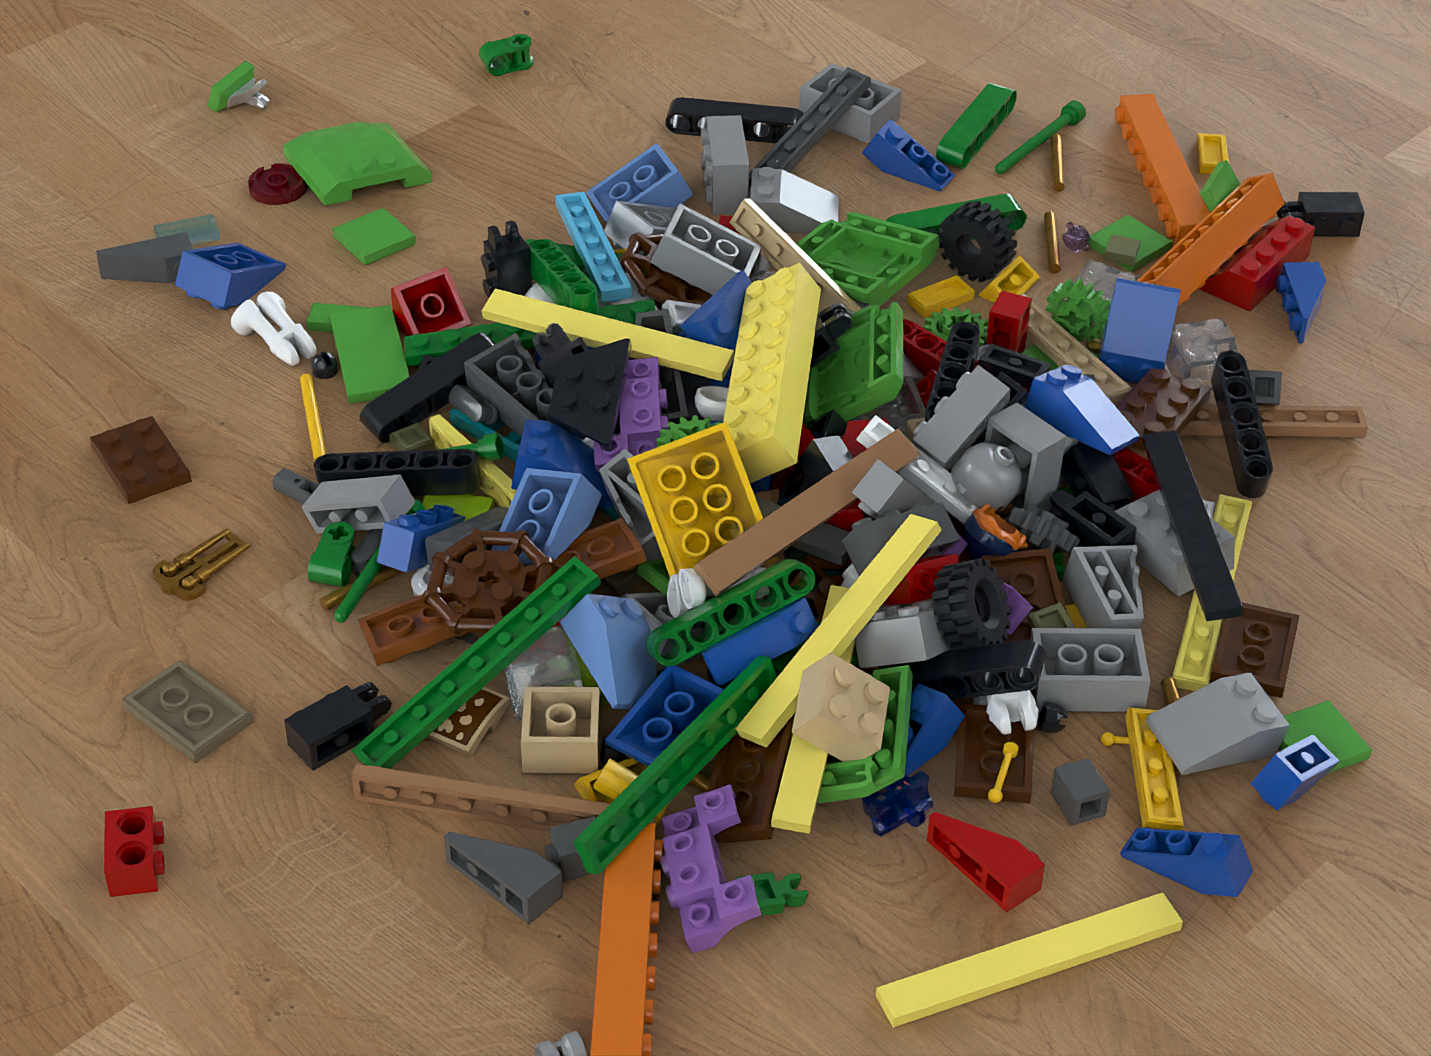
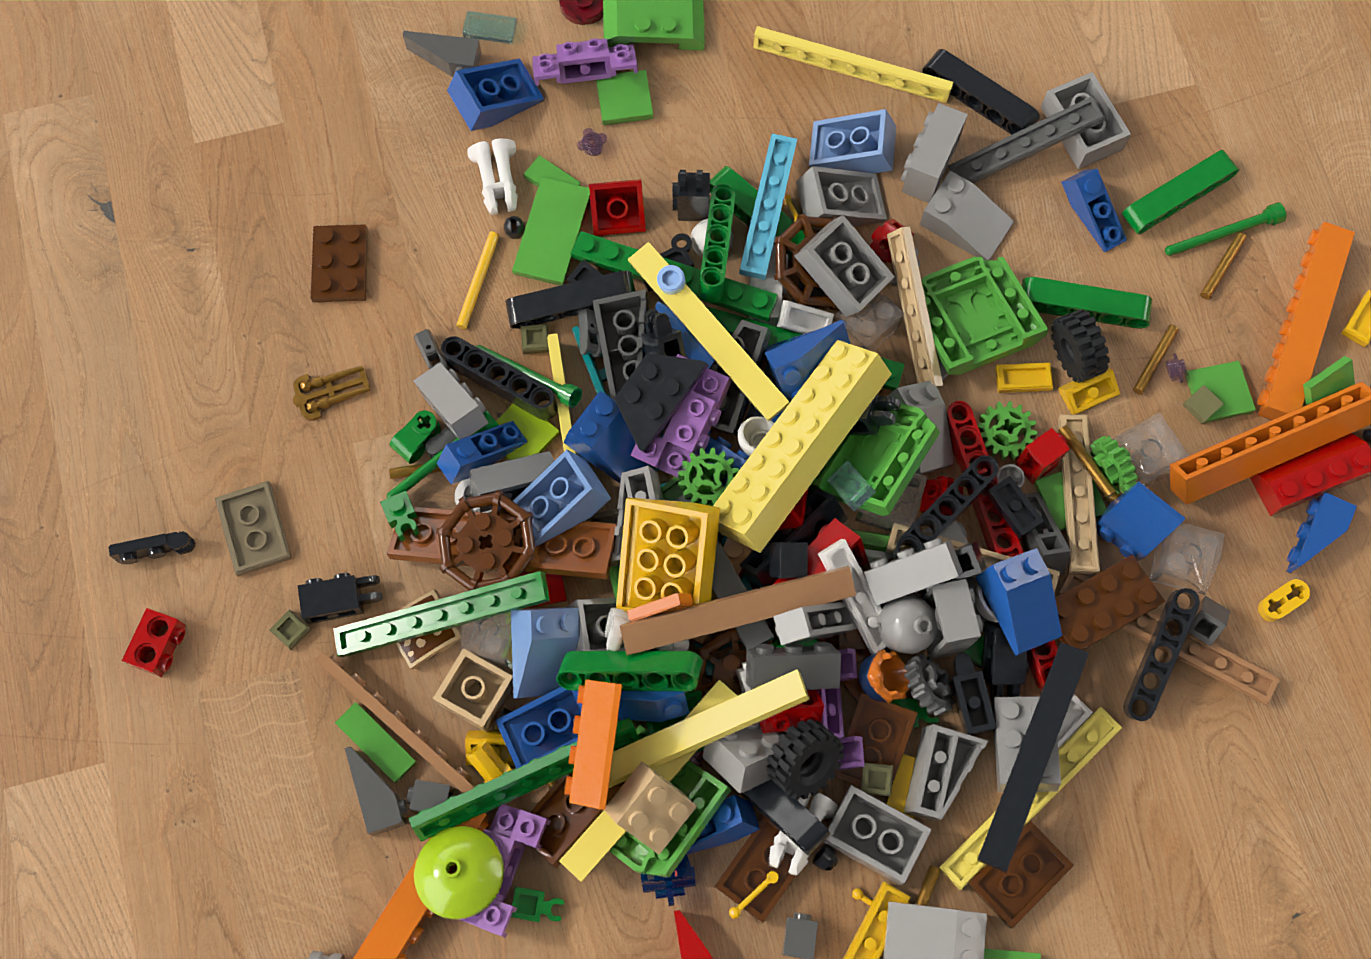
camera: 30 degrees right, 30 degrees up
none -> black hinge [108,531,196,565]
none -> olive tile [270,609,311,650]
none -> bright green tile [335,702,417,784]
none -> plate [380,491,419,542]
none -> lime dish [414,826,504,919]
none -> medium lavender bracket [532,39,638,86]
none -> orange slope [564,680,622,810]
none -> plate [577,128,607,156]
none -> tile [627,593,694,621]
none -> light blue tile [657,265,686,295]
none -> light yellow tile [754,26,953,103]
none -> clear light blue tile [828,461,876,512]
none -> pearl gold bar [1058,425,1116,498]
none -> yellow beam [1258,579,1310,622]

